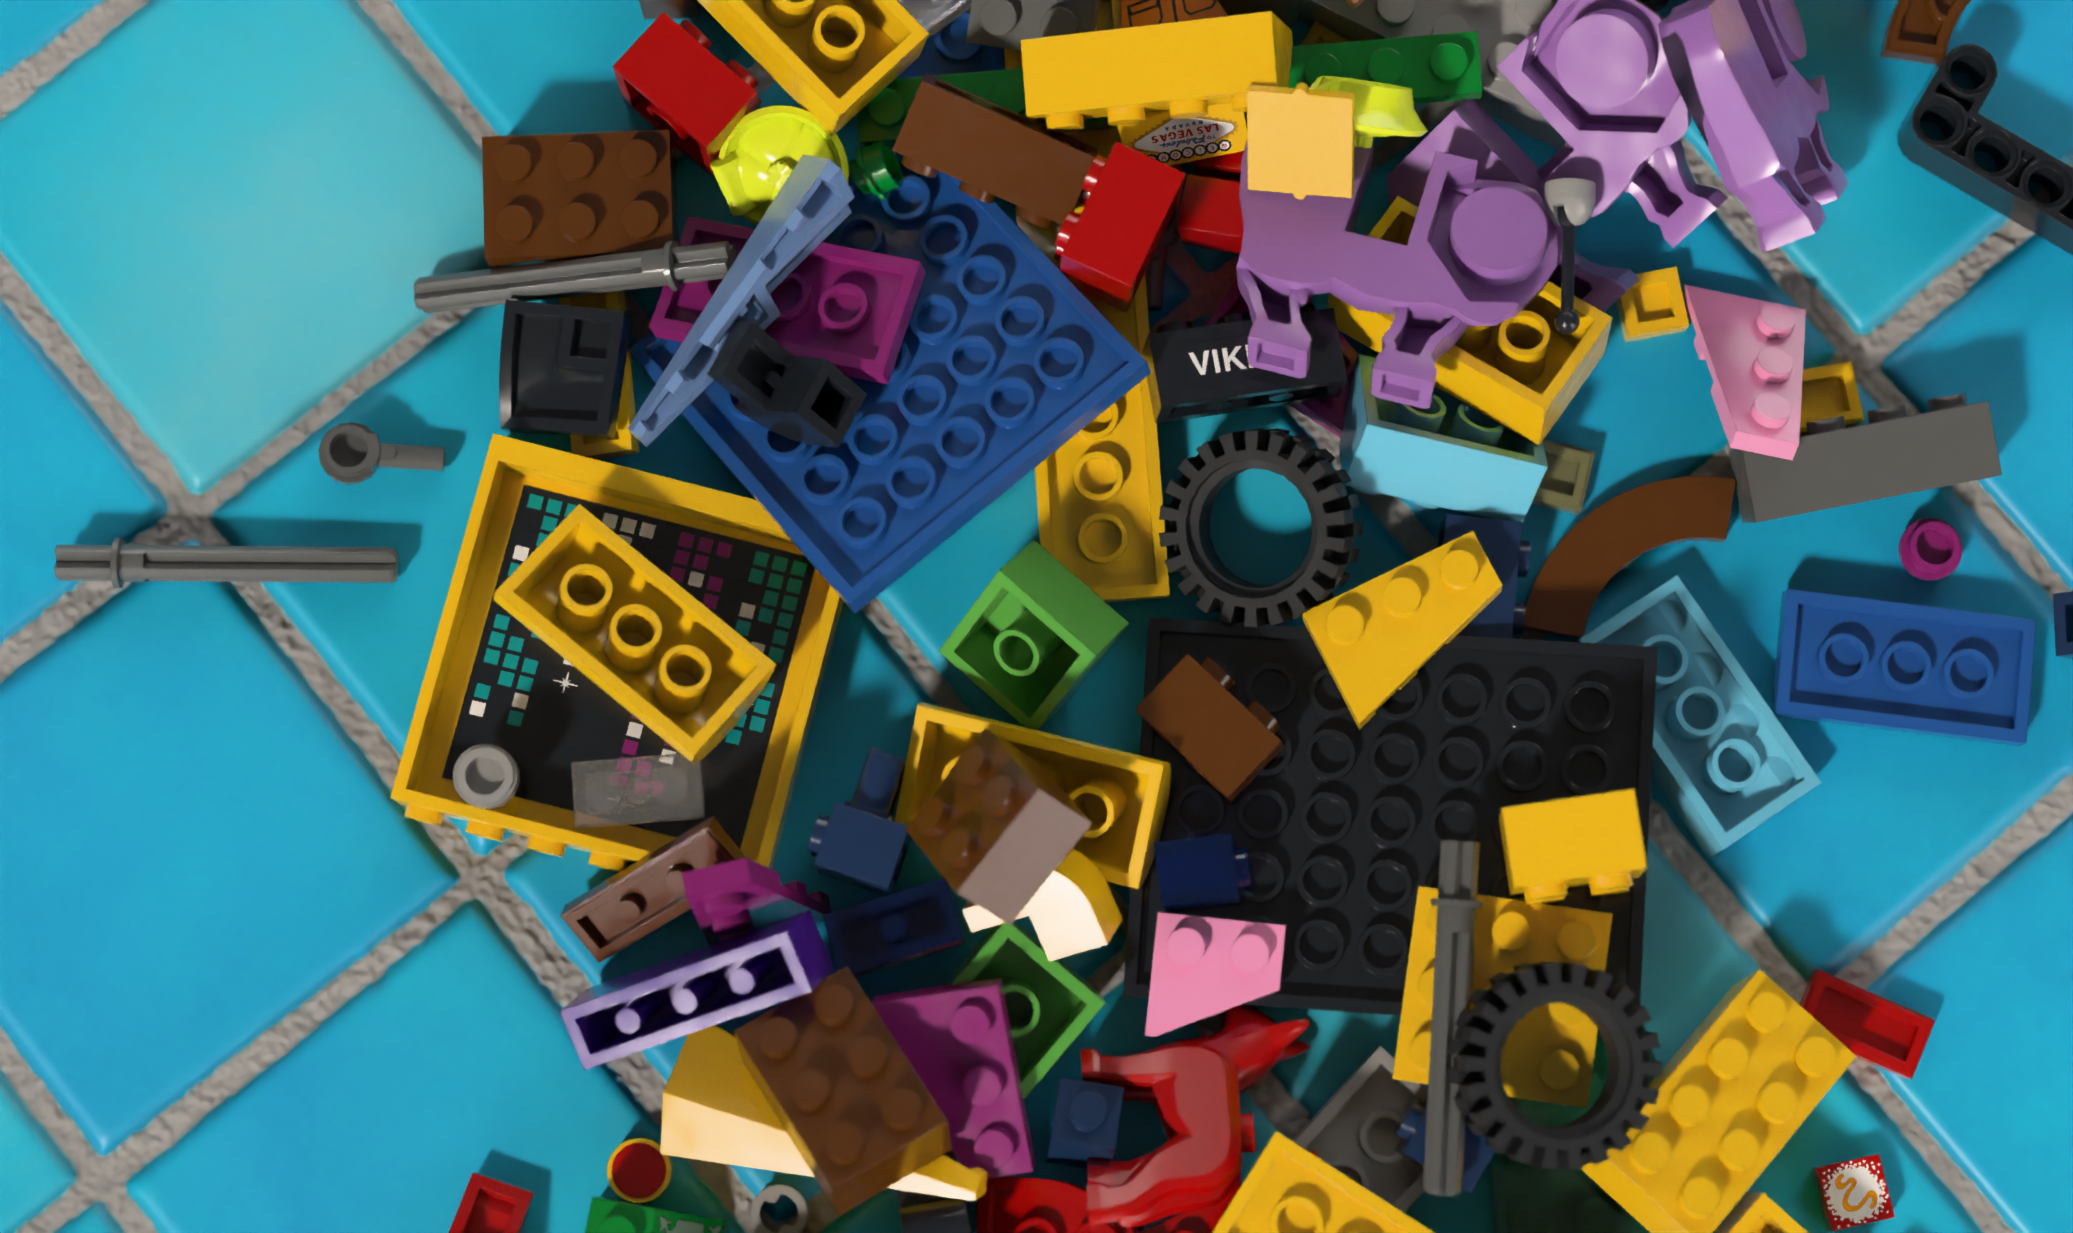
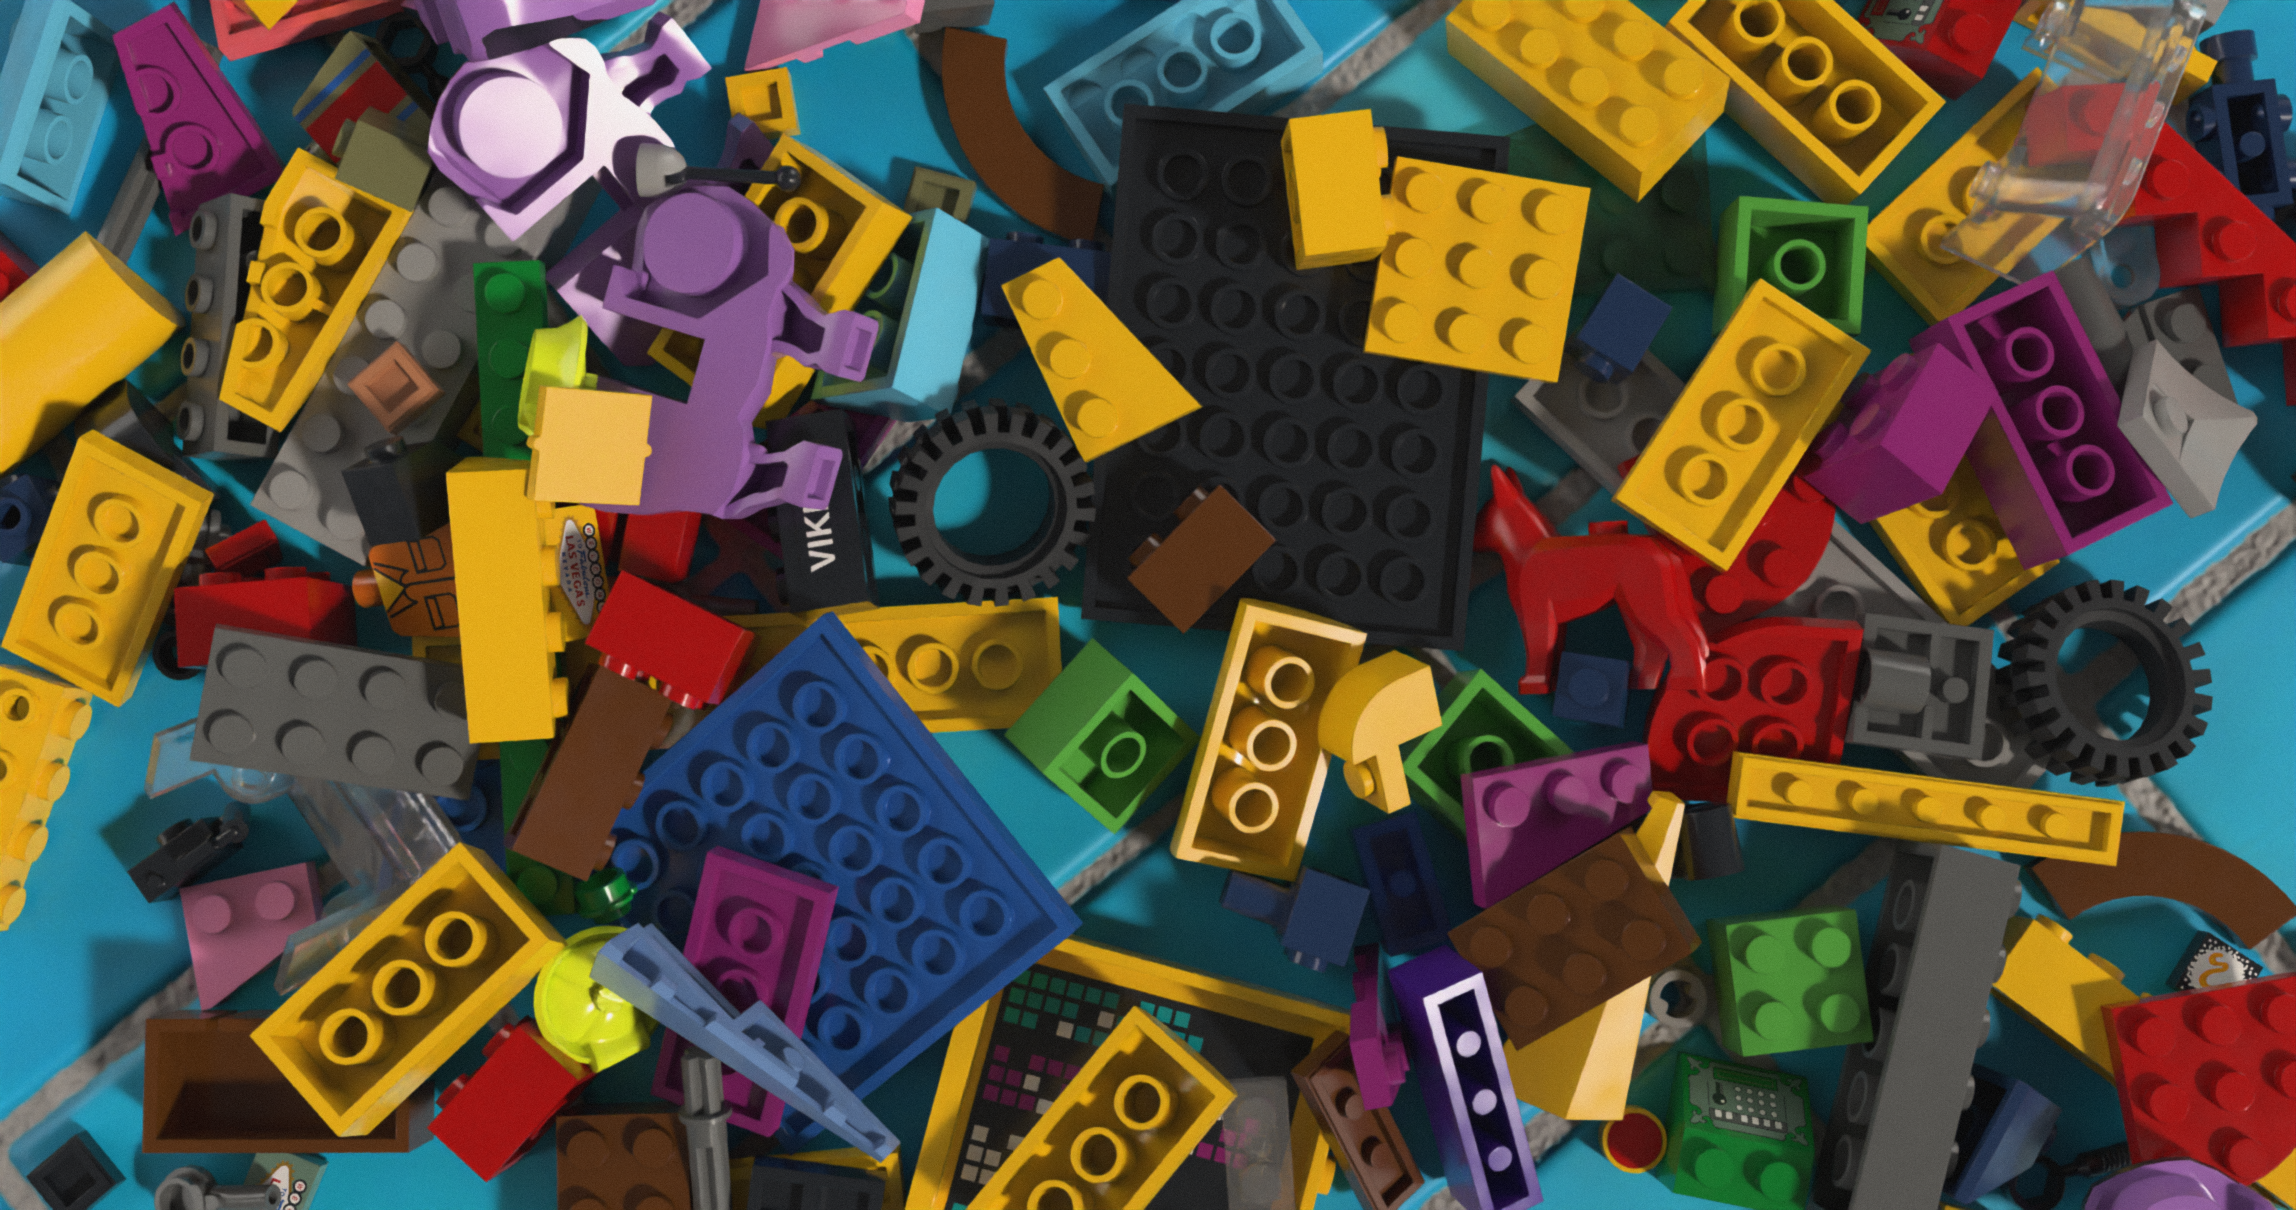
camera: 85 degrees left, 5 degrees up
black brick [707,320,867,447] -> none
reddish brown brick [905,728,1092,926] -> none
bright pink wing [1145,912,1286,1037] -> none
clear blue brick [1154,834,1251,911] -> none
dark grey axle [1423,840,1483,1196] -> none
black tyre [1447,961,1662,1170] -> none

